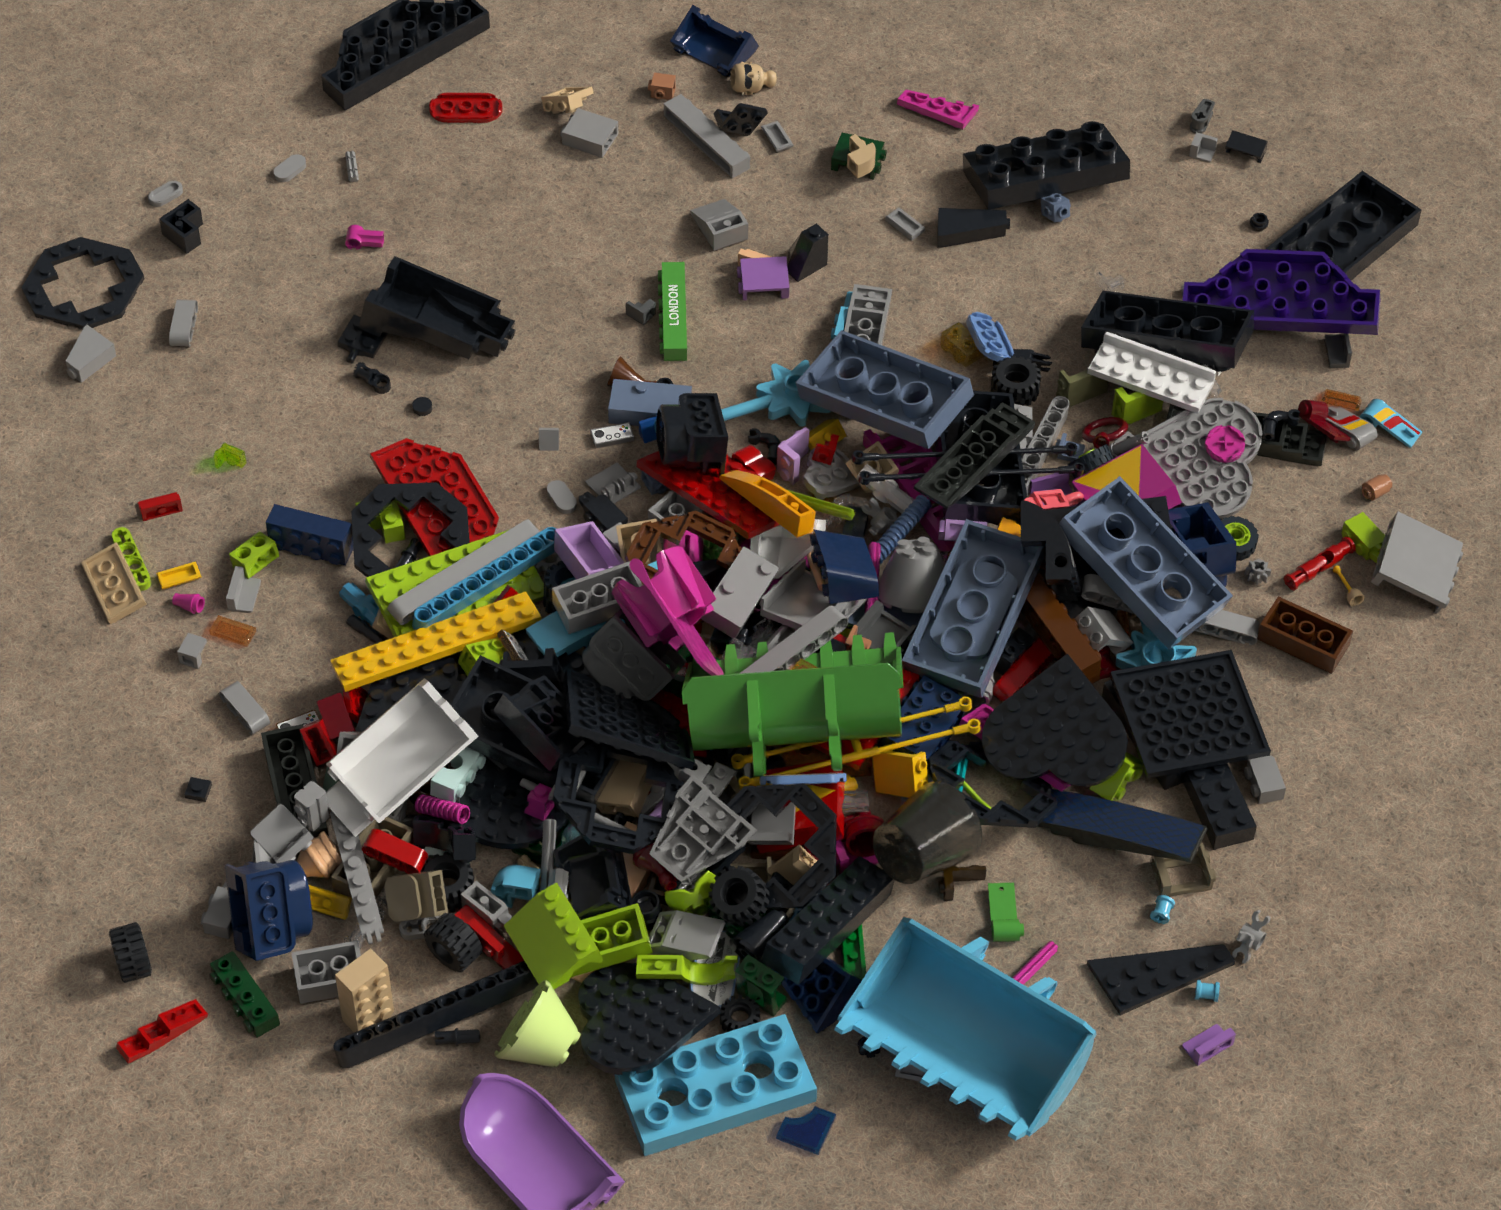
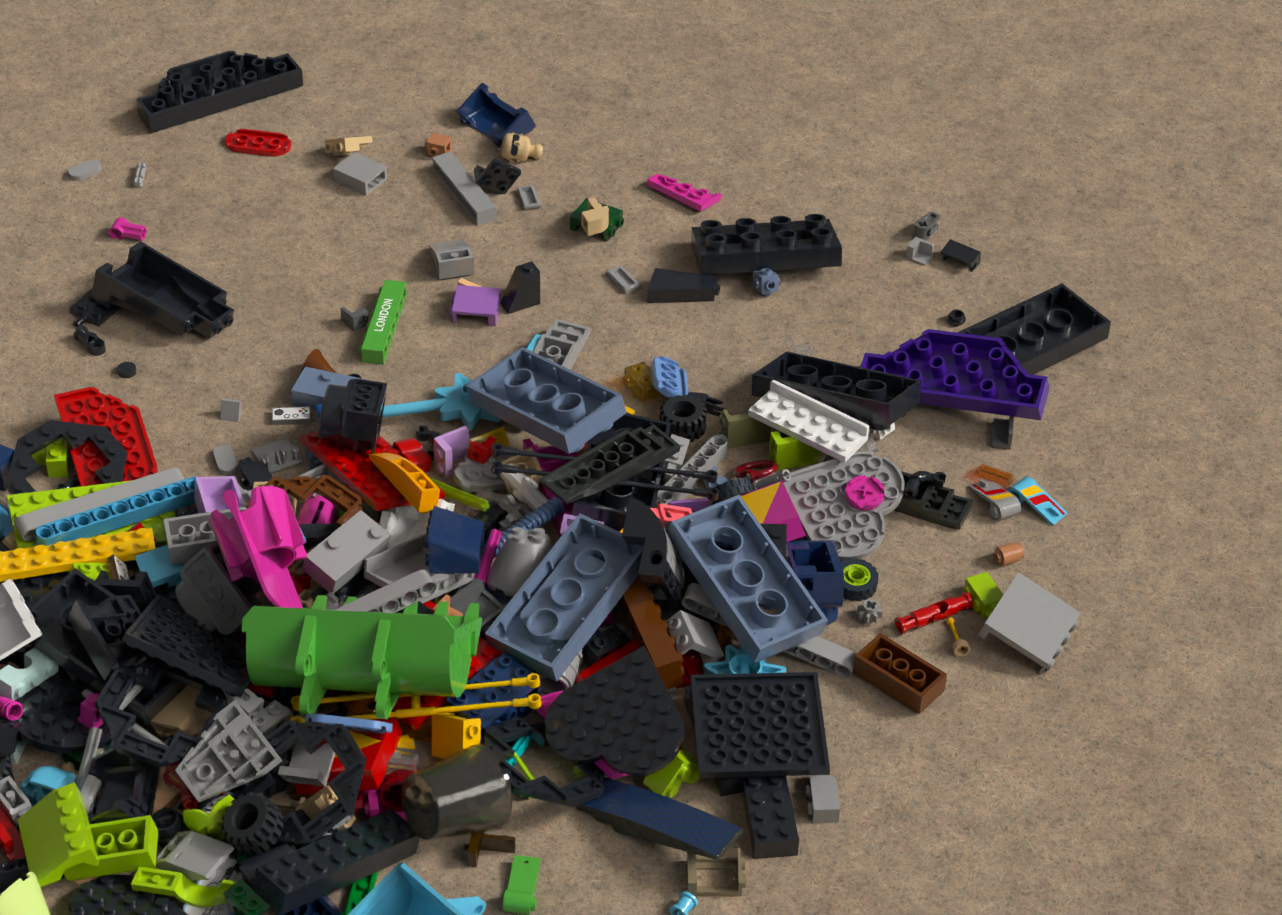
camera: 10 degrees right, 10 degrees down
dark red door [1298,400,1351,443] -> none

